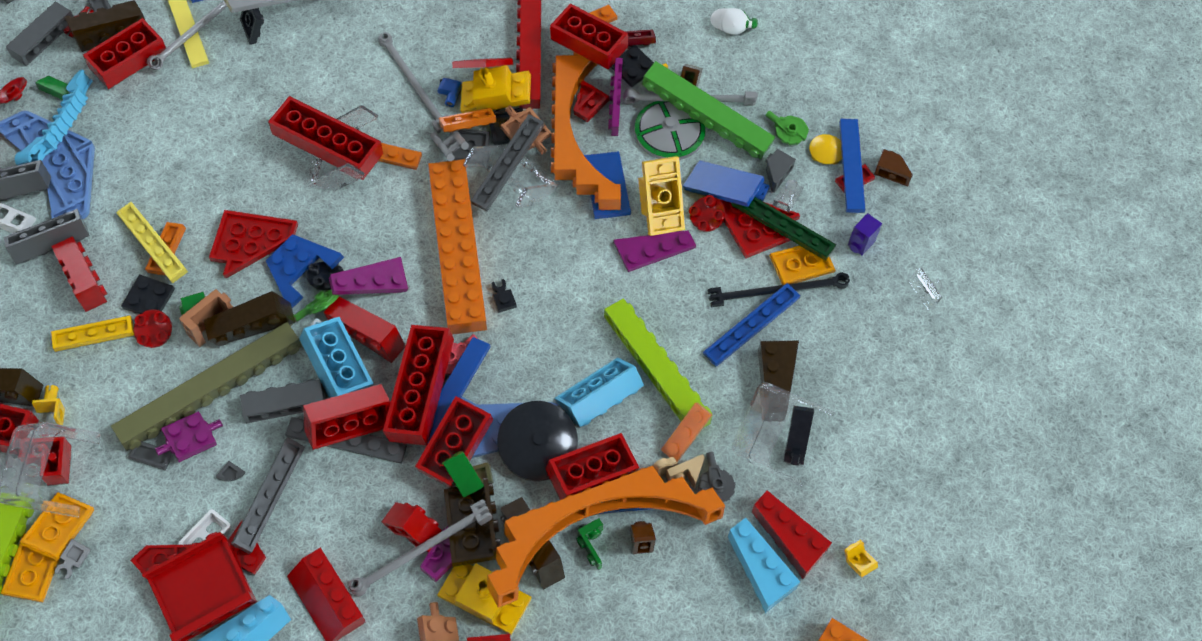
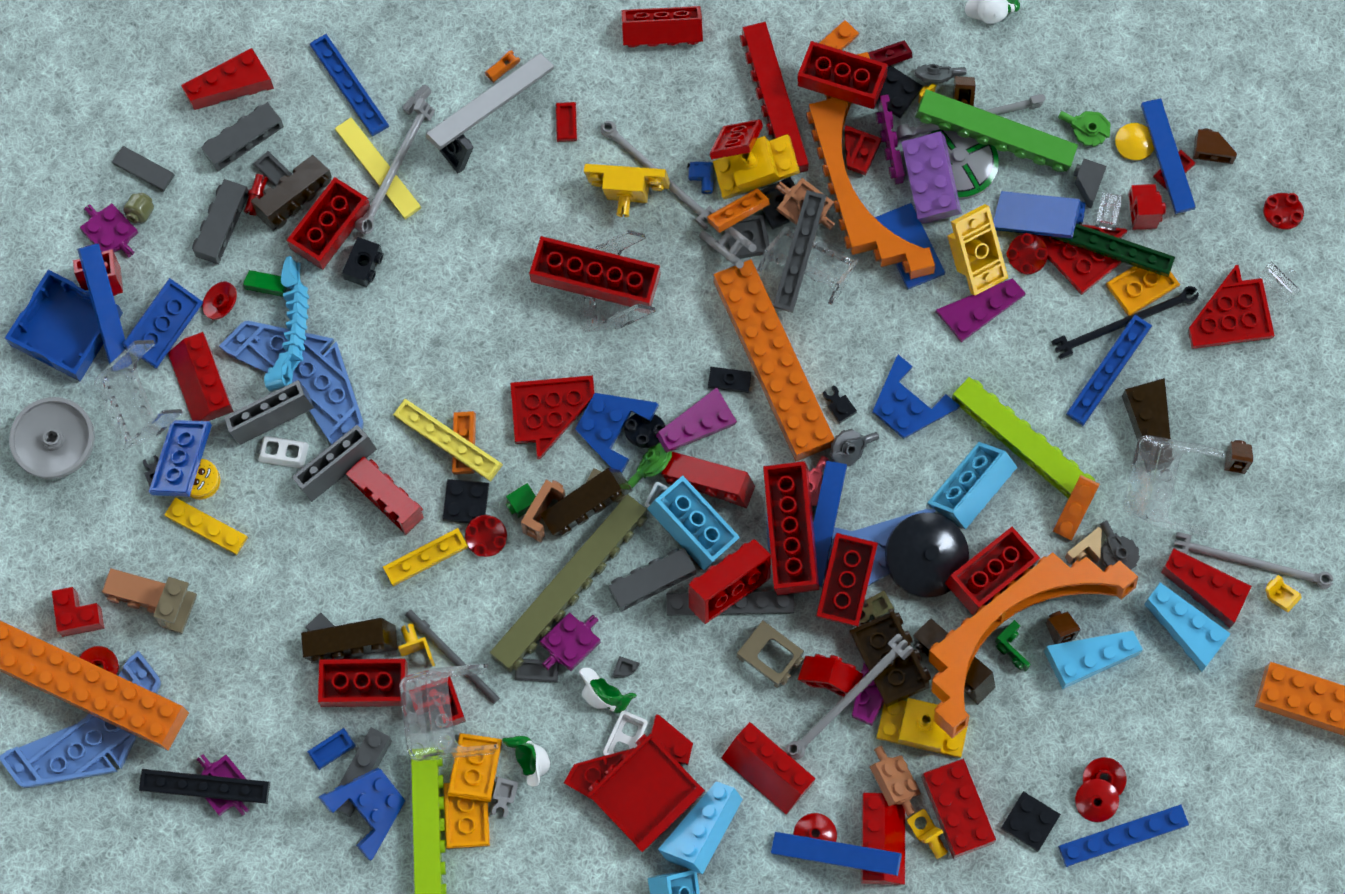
camera: 10 degrees left, 10 degrees up
dark grey plate [231,437,305,554] -> none
orange plate [378,143,422,170] -> none
green slope [442,451,484,497] -> none
tan tile [653,457,678,477] -> none
black hinge [783,406,814,466] -> none
dark purple brick [848,213,882,255] -> none
none -> black brick [342,237,384,287]
none -> dark grey bar [405,609,500,704]
none -> hair [502,736,550,787]
none -> red tile [556,102,577,142]
none -> hair [579,668,637,713]
none -> yellow brick [584,164,670,217]
none -> black plate [708,367,752,393]
none -> dark tan window [737,620,804,688]
none -> dark grey piece [830,429,879,466]
none -> blue wing [872,354,960,439]
none -> medium lavender brick [901,131,962,224]
none -> dark grey piece [915,64,966,84]
none -> medium azure wedge [1044,631,1143,689]
none -> red brick [1128,184,1166,230]
none -> light grey hinge [1173,532,1333,589]
none -> red wing [1188,265,1275,349]
none -> reddish brown slope [1224,440,1253,474]
none -> red dish [1263,193,1304,230]

